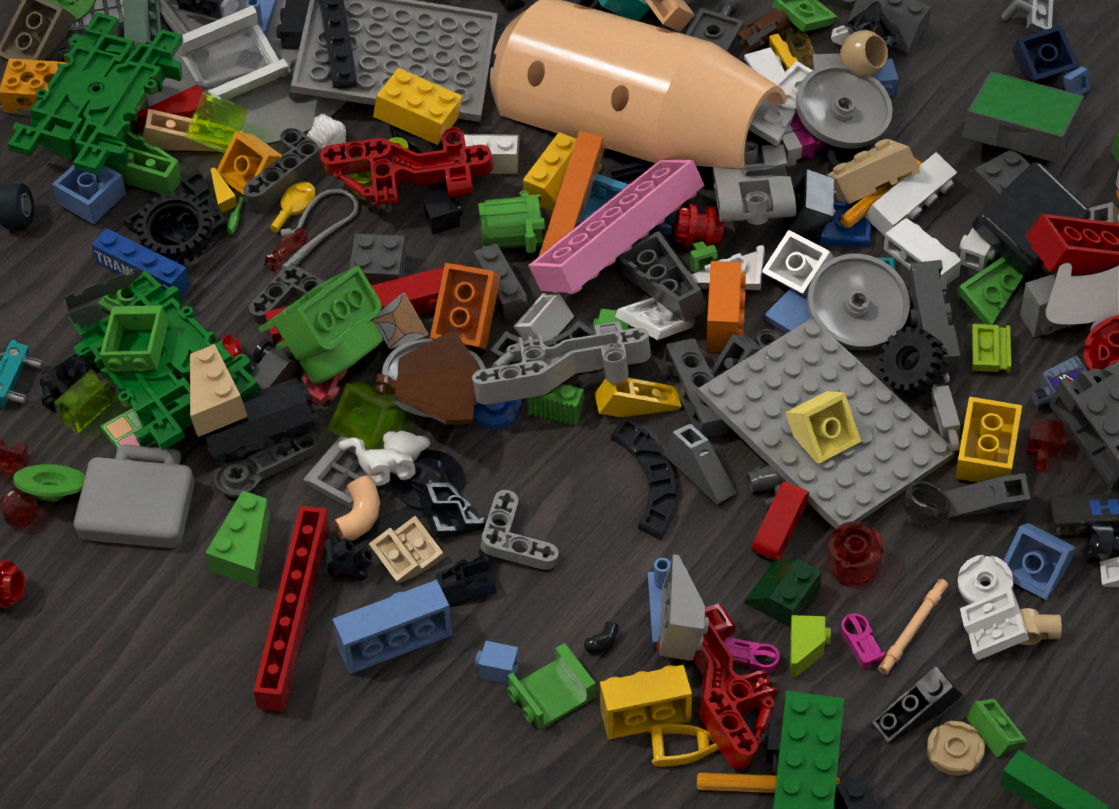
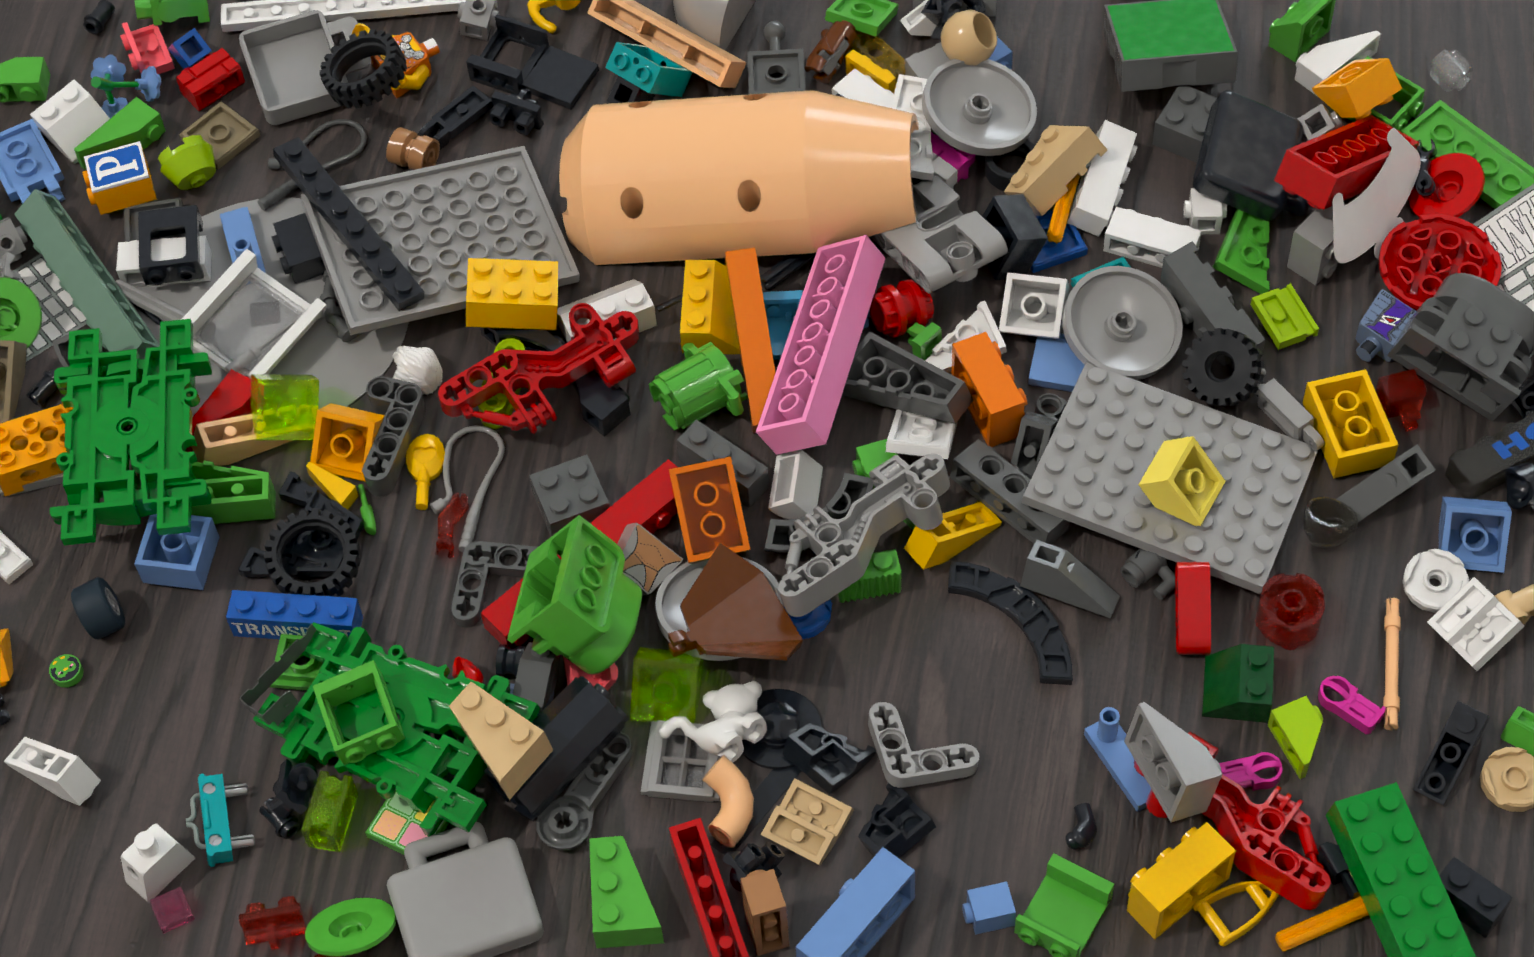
camera: 25 degrees left, 5 degrees up
none -> medium nougat brick [740,869,790,956]

